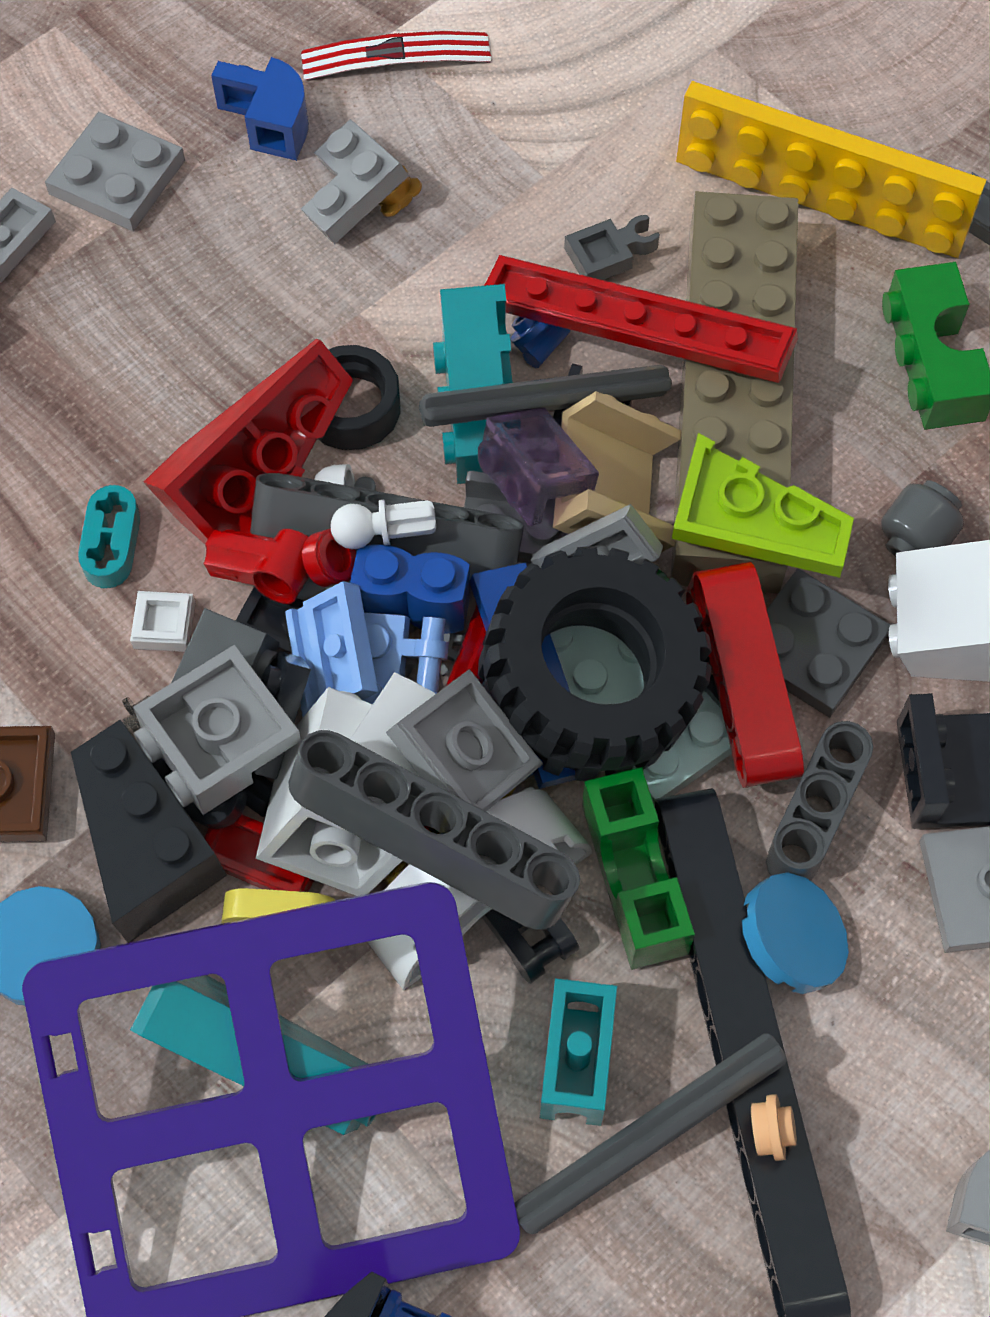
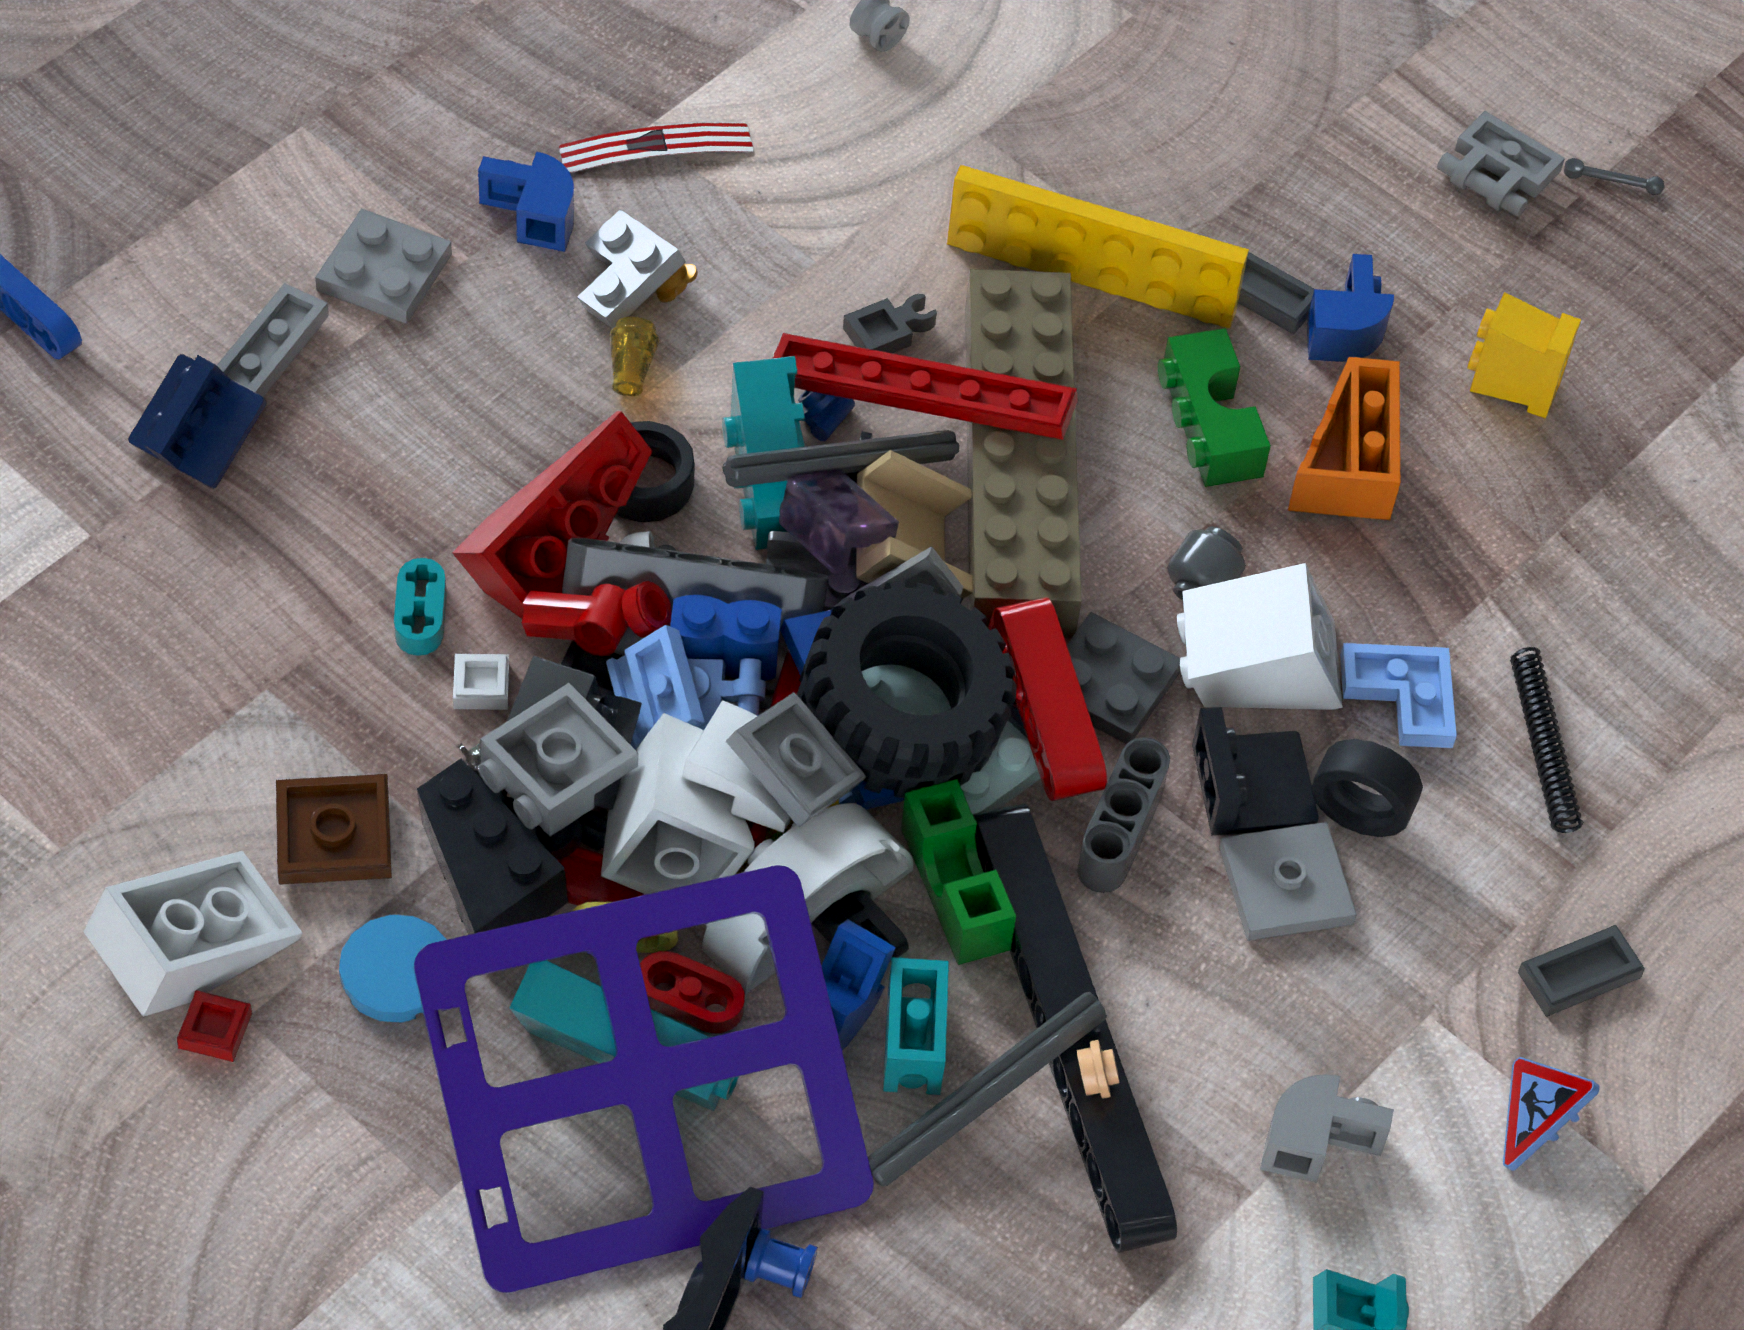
camera: 10 degrees left, 10 degrees down
dark grey beam [288,730,580,930] -> none
white axle [331,500,436,549] -> none
lime wing [672,433,854,578] -> none
dark azure tile [742,872,849,994] -> none
none -> clear yellow cone [609,317,660,396]
none -> red plate [640,951,745,1033]
none -> blue brick [821,919,896,1050]

